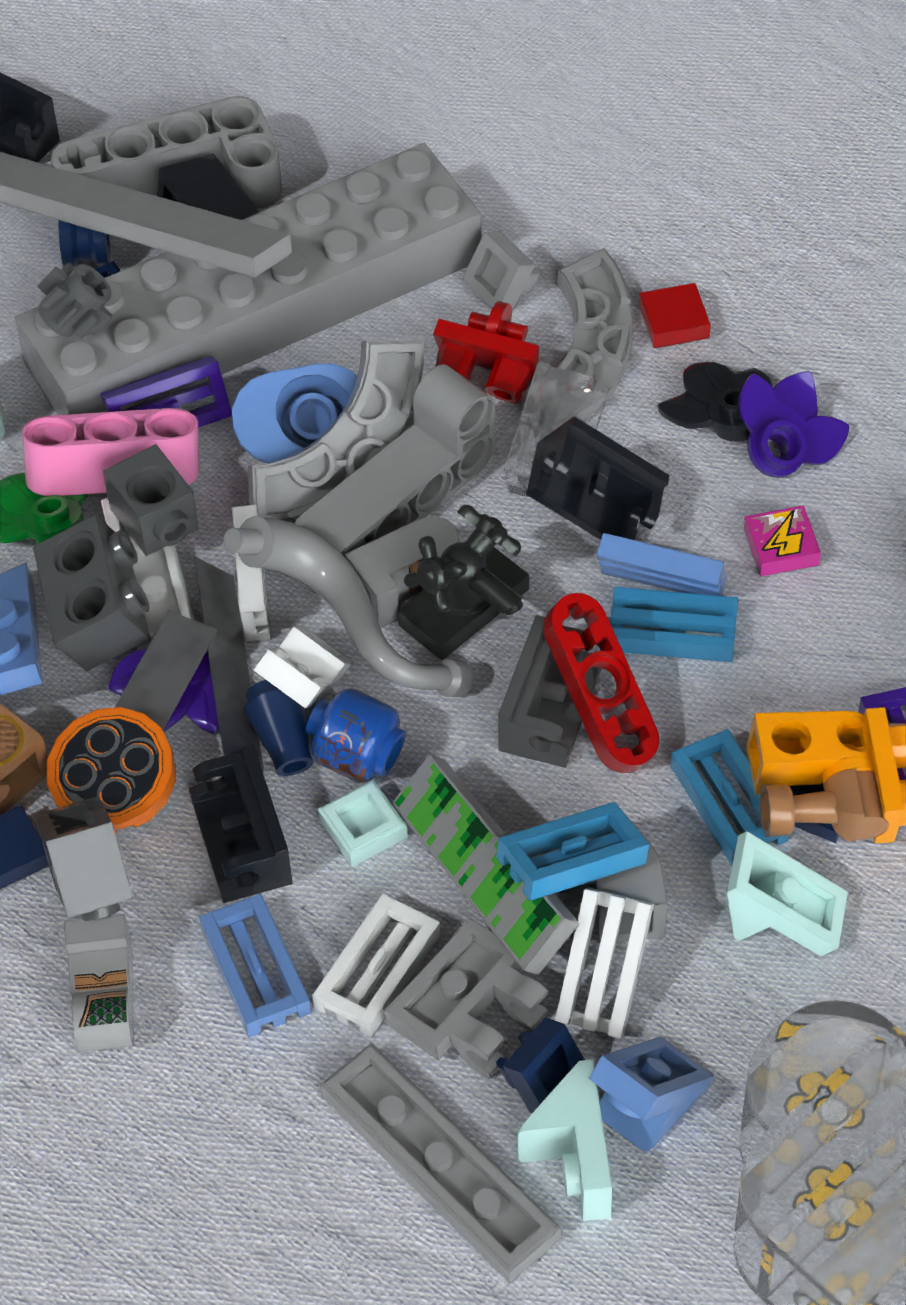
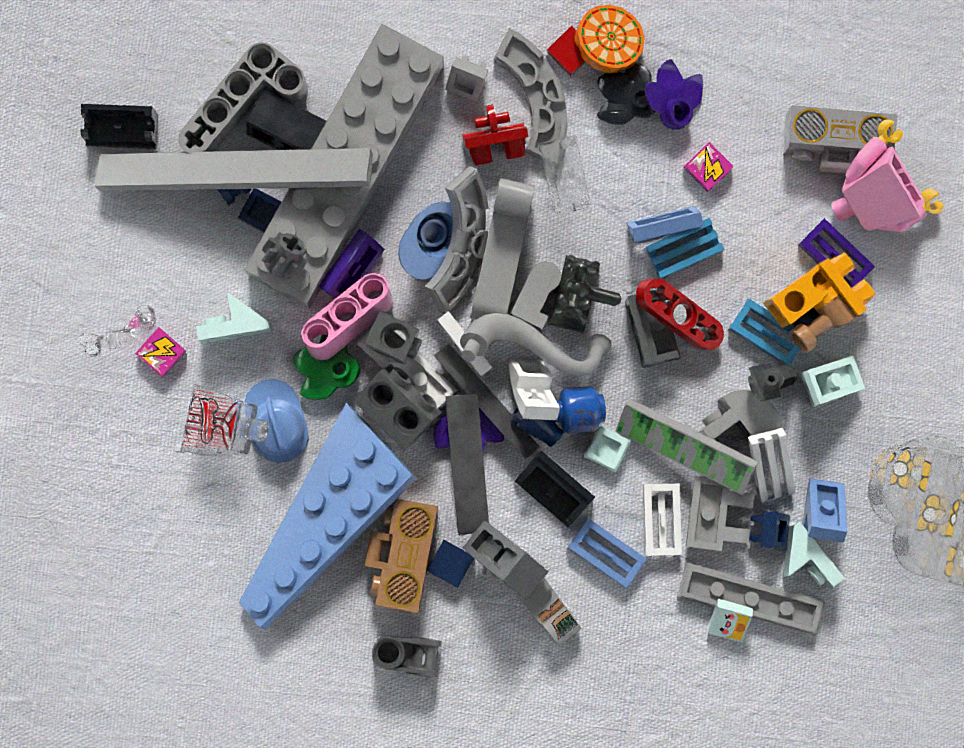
camera: 40 degrees left, 30 degrees up
tile [47,707,176,833] -> none
dark azure tile [496,802,650,901] -> none
black hinge [526,416,670,540] -> none
none -> orange tile [575,5,645,73]
none -> light aqua tile [708,599,753,643]
none -> dark grey hinge [748,363,797,402]

